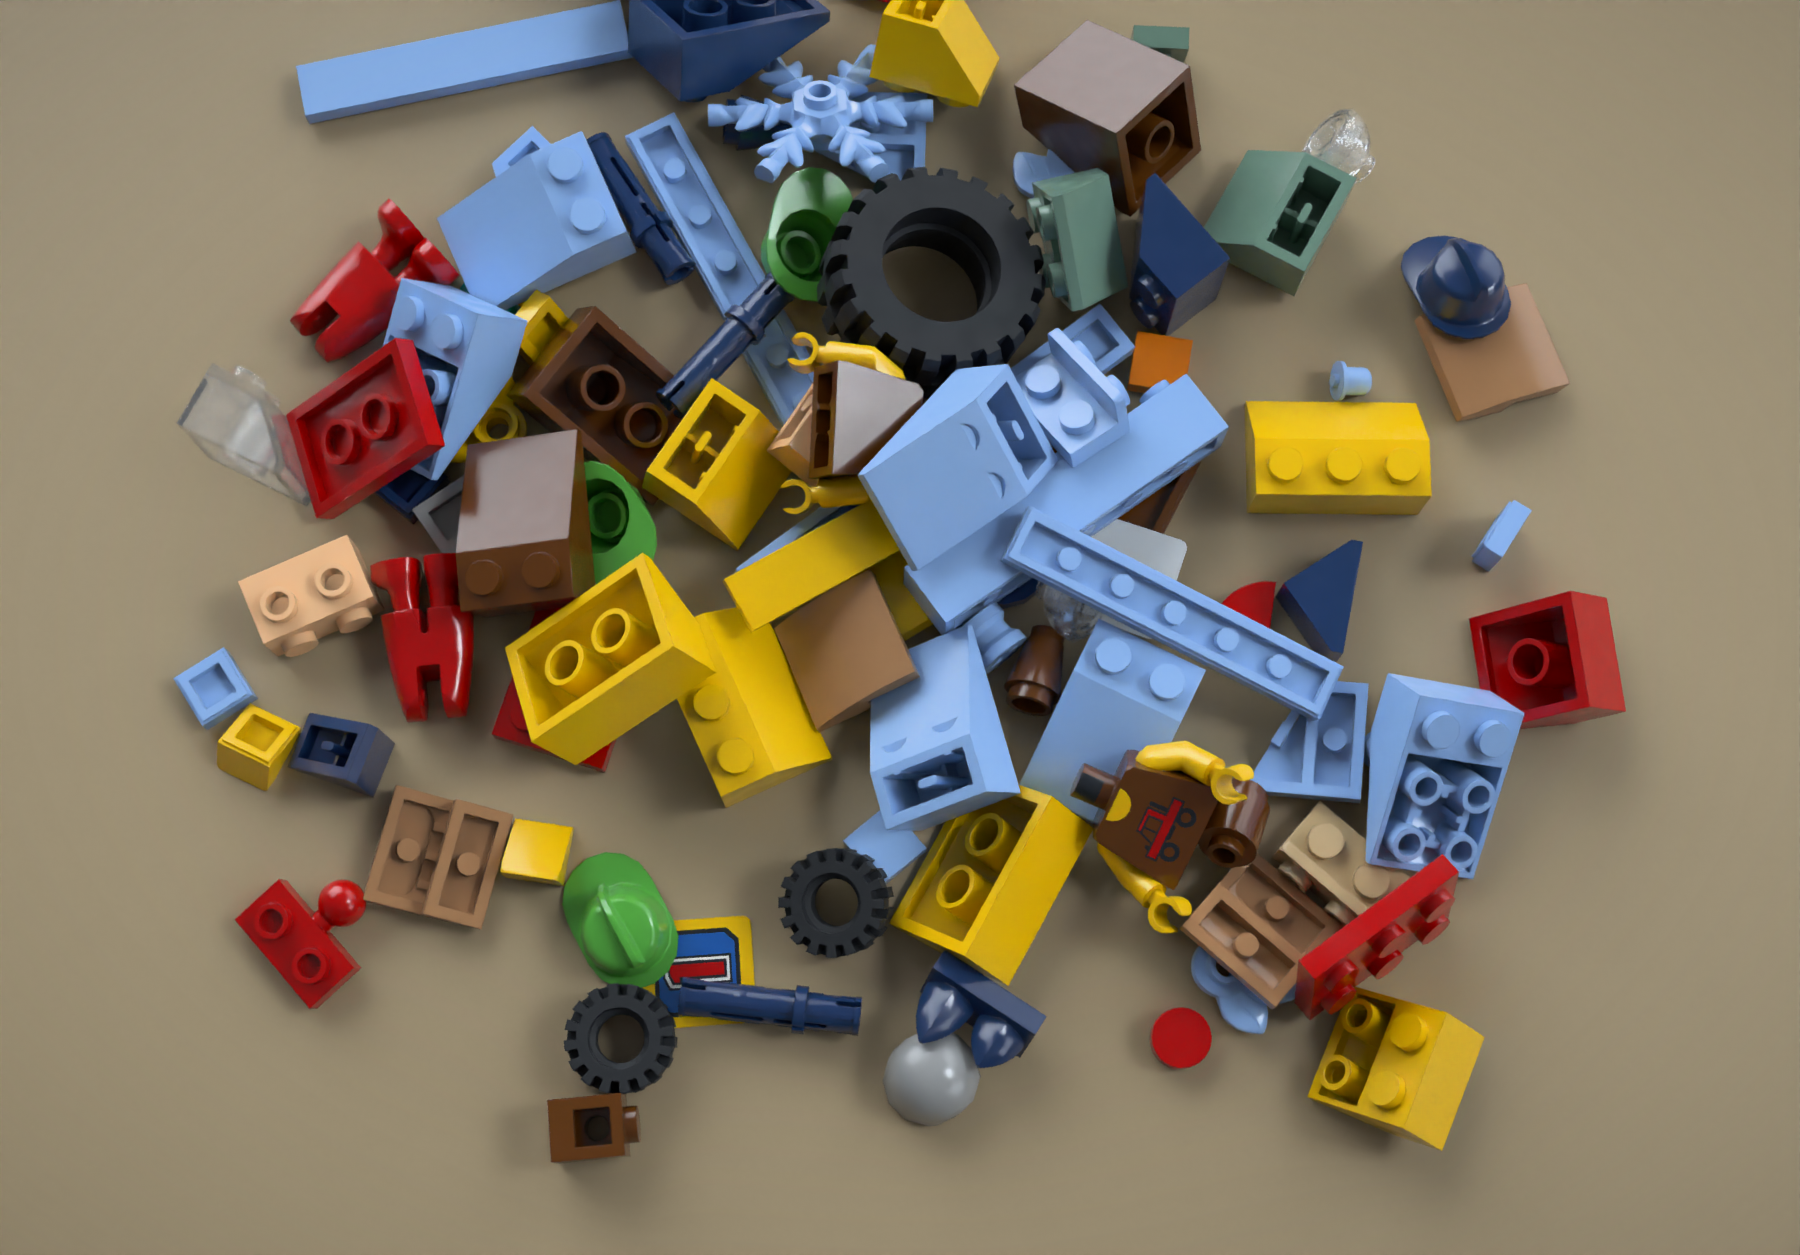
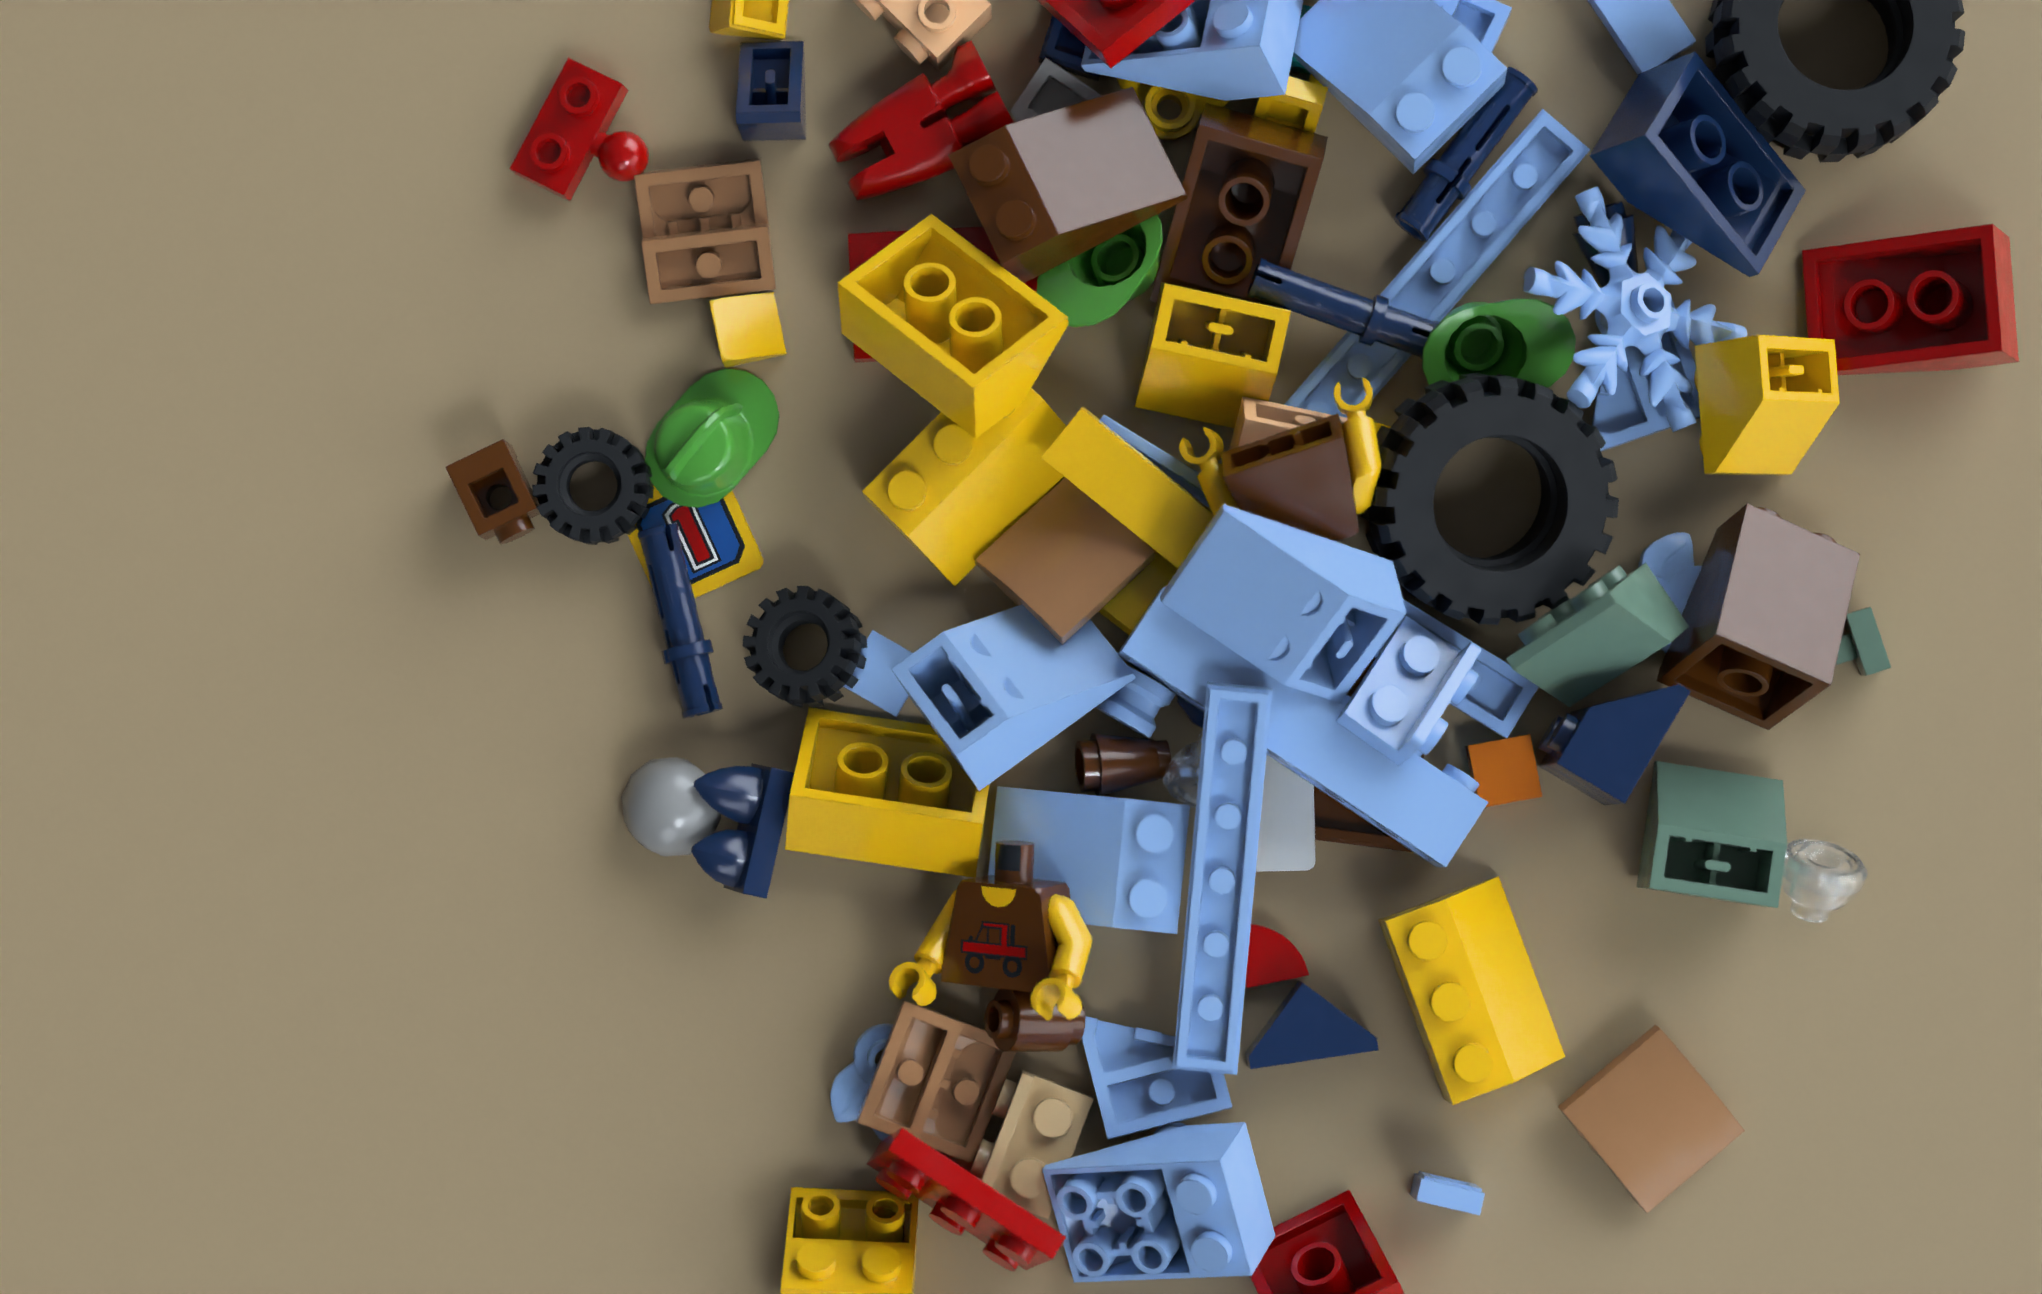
camera: 70 degrees right, 10 degrees up
red tile [1149,1007,1212,1069] -> none
light blue piece [1329,361,1372,401] -> none
dark blue piece [1401,235,1511,339] -> none

